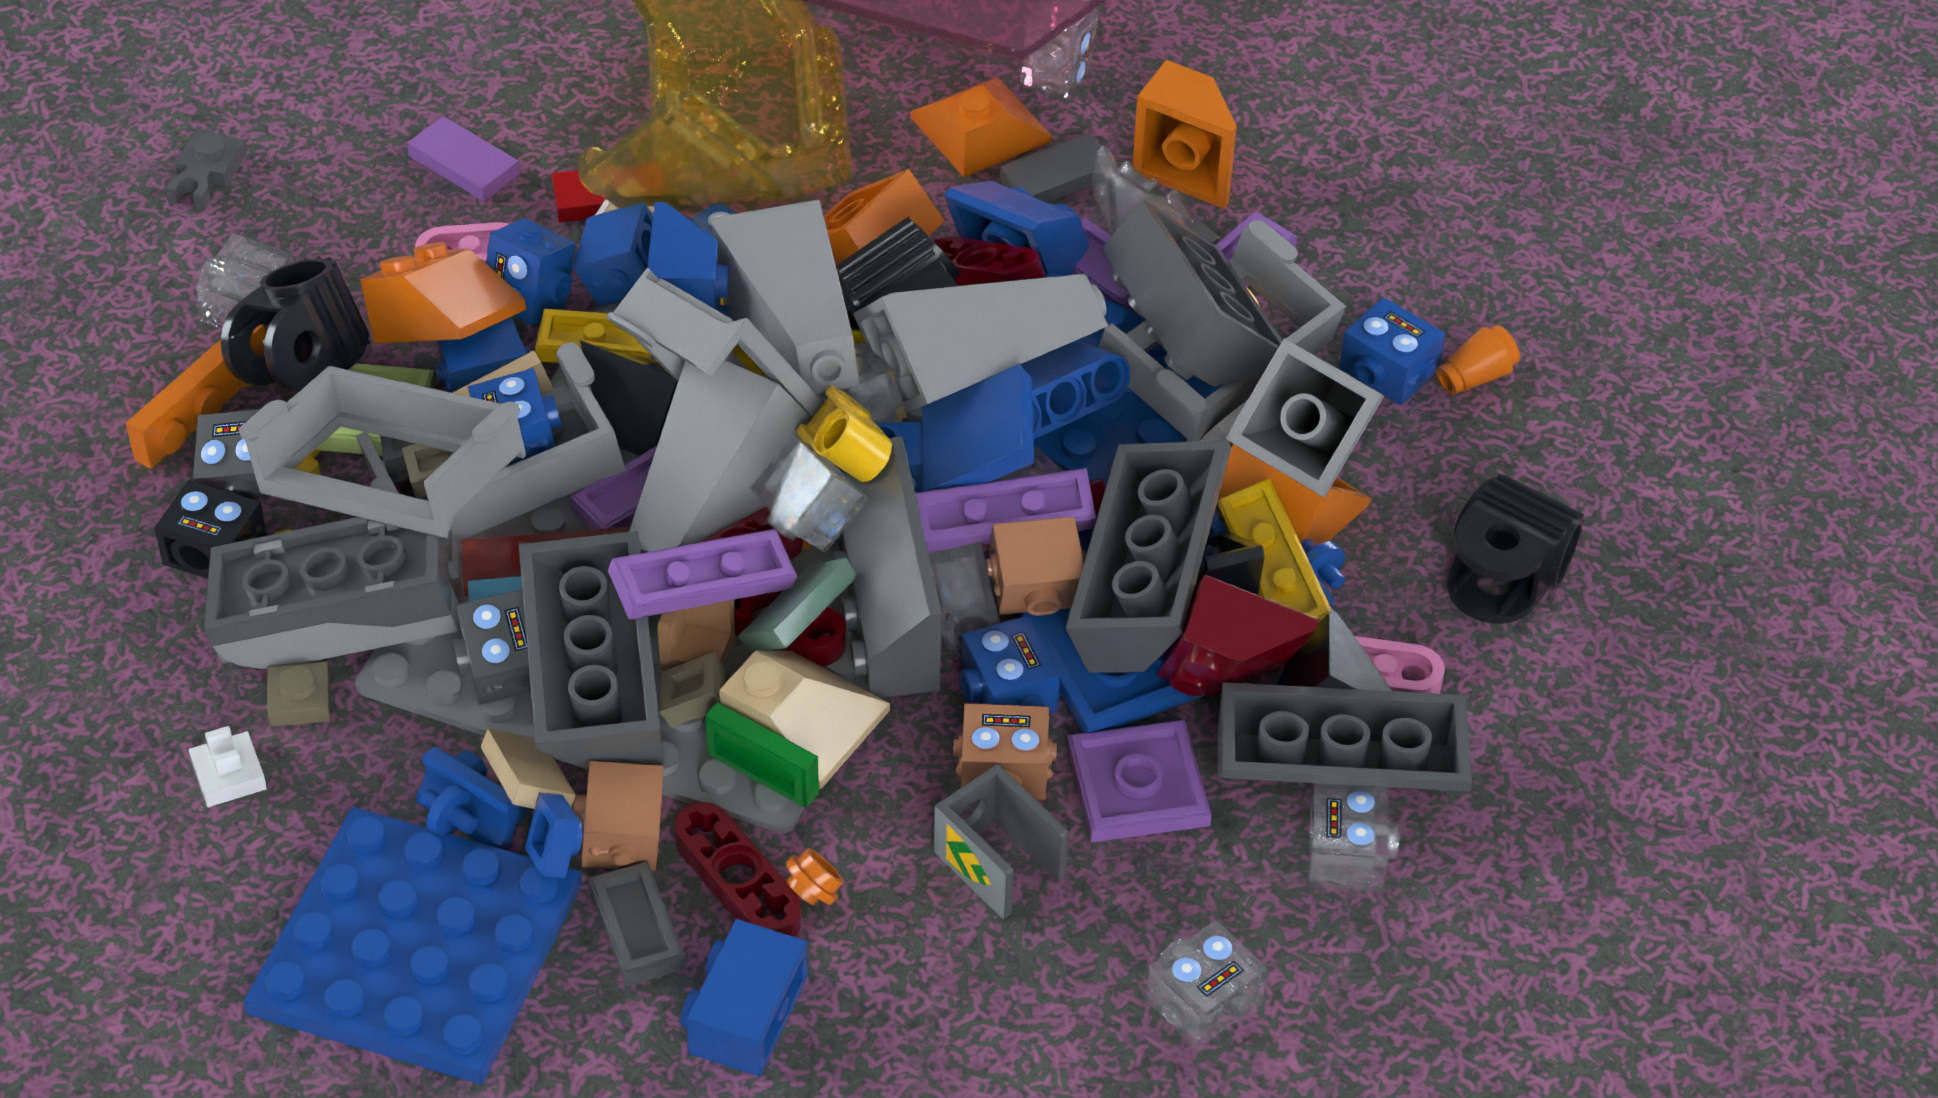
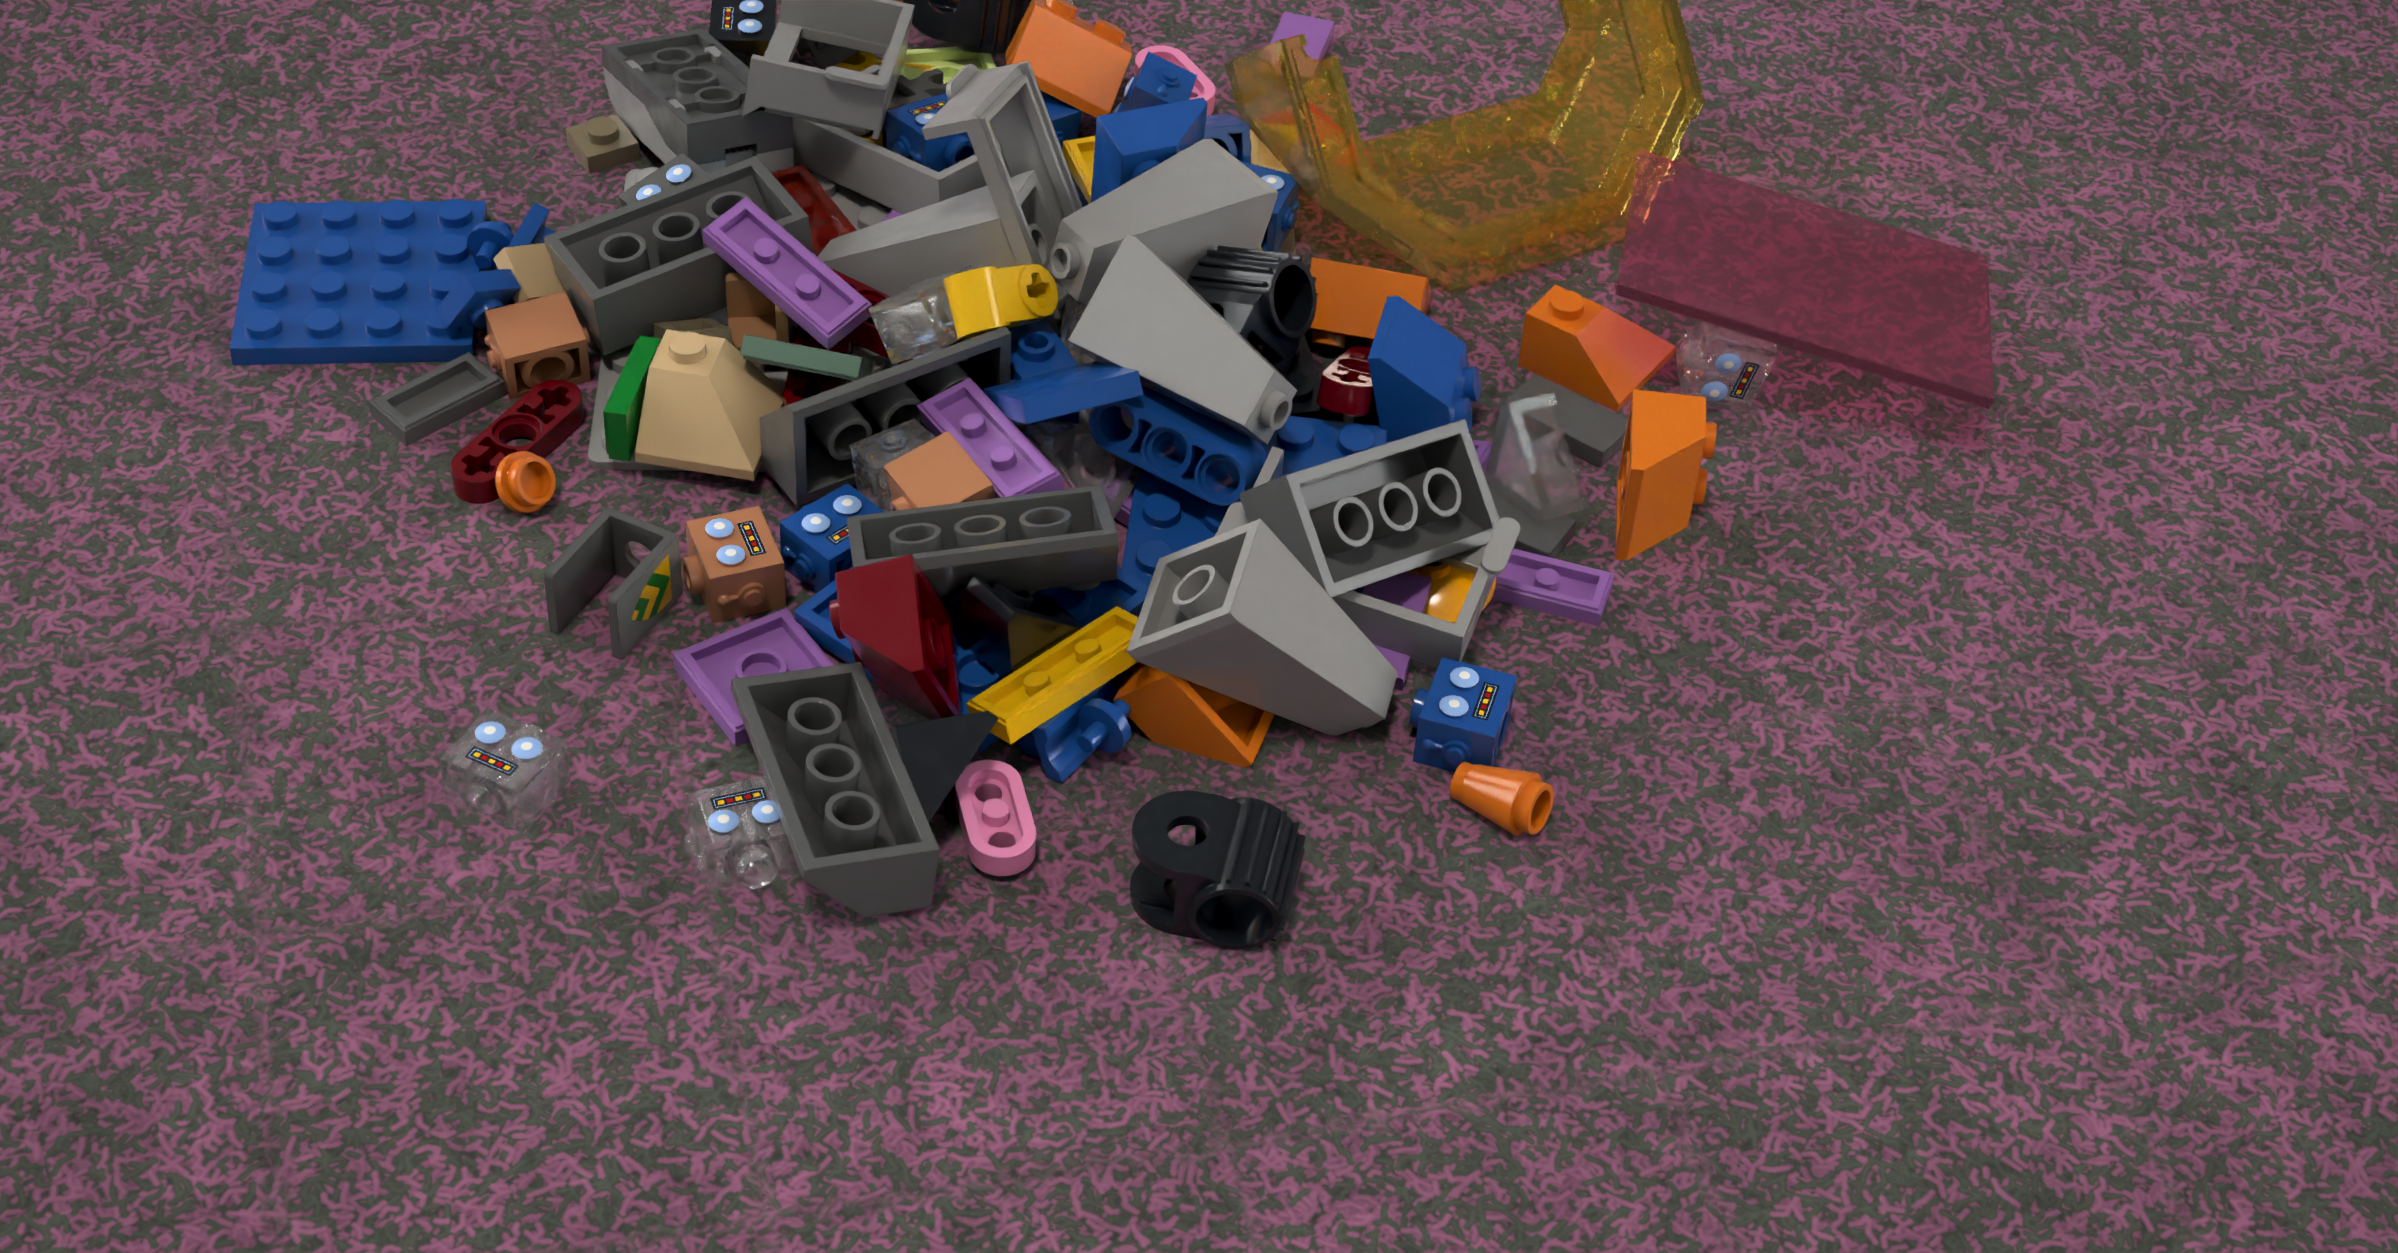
camera: 65 degrees right, 5 degrees down
white tile [188,726,267,807] -> none
blue brick [680,919,808,1077] -> none

